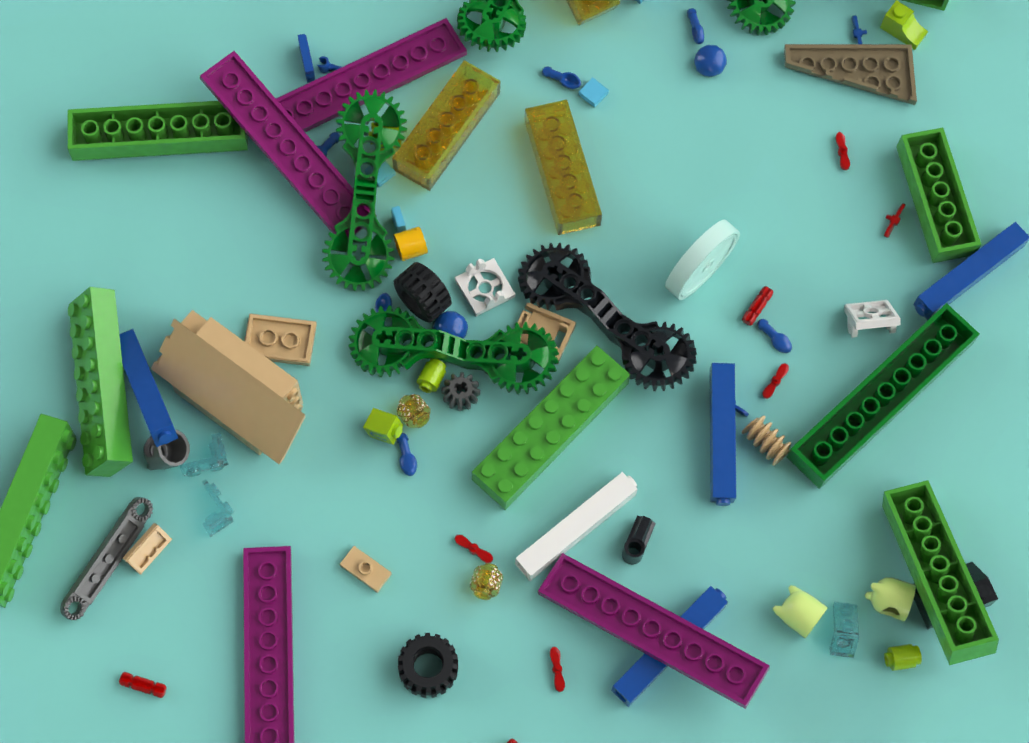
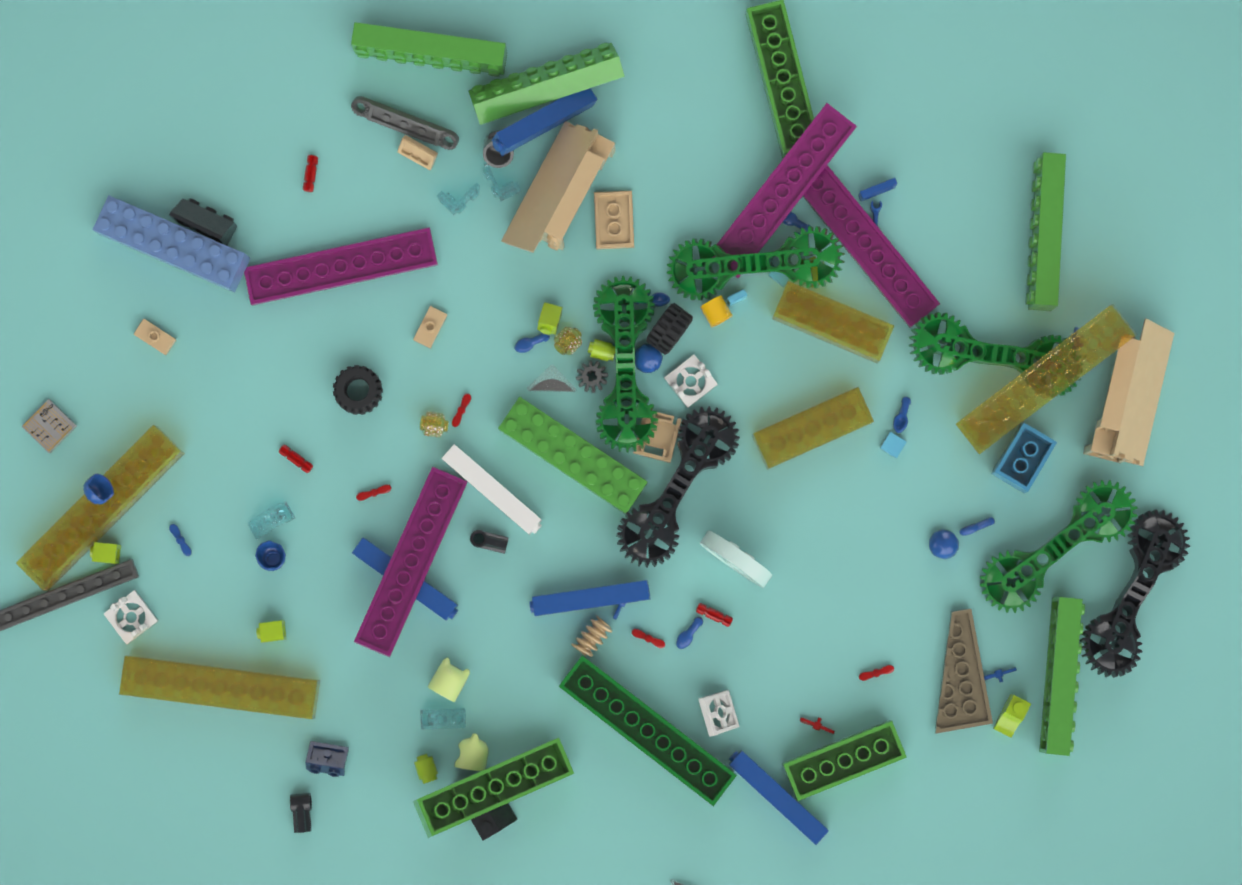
camera: 85 degrees right, 15 degrees up
none -> clear tile [527,364,577,392]

